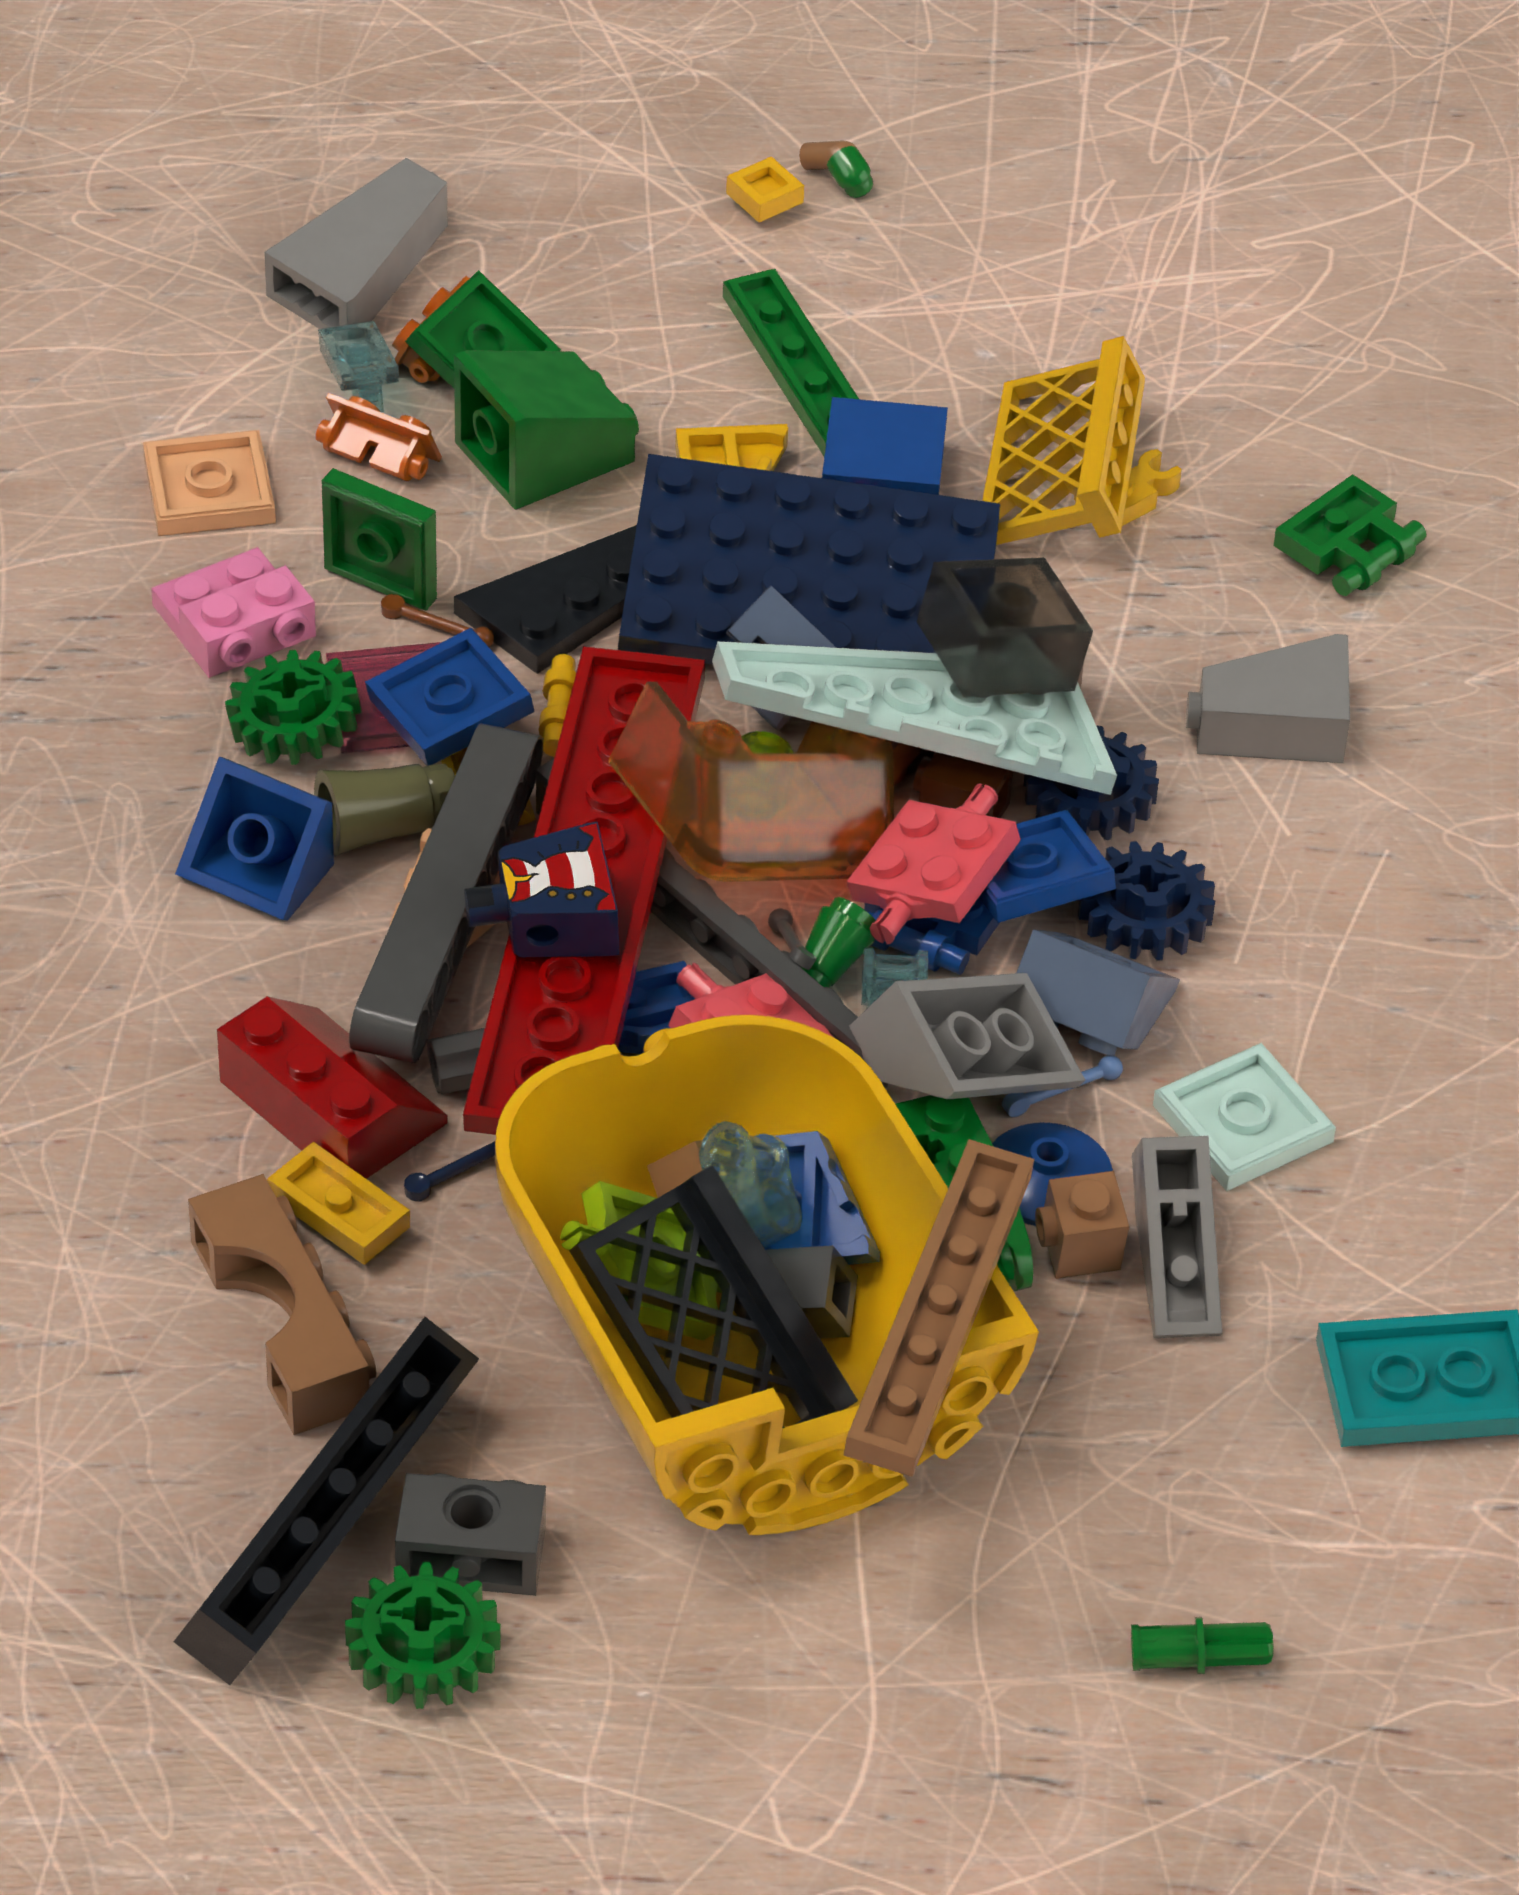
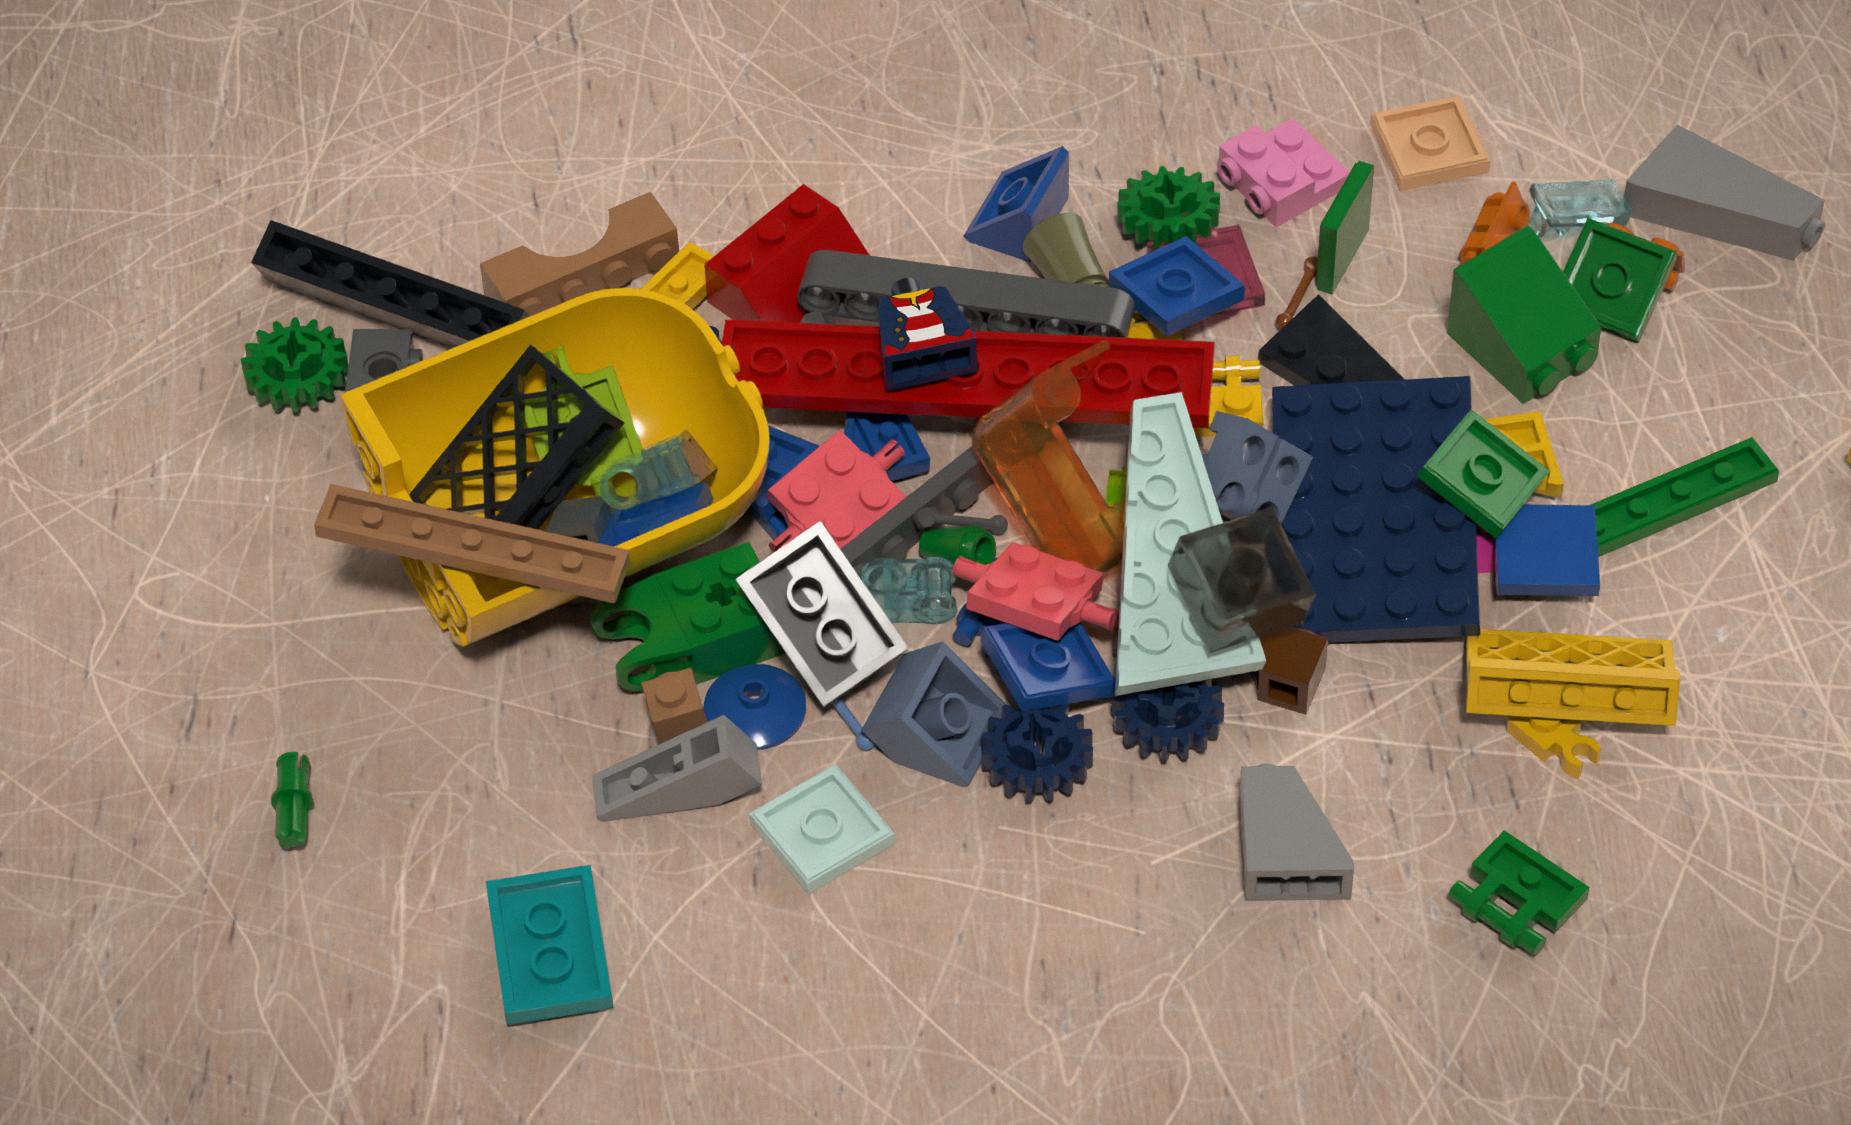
camera: 90 degrees right, 5 degrees up
none -> green tile [1417,409,1550,538]

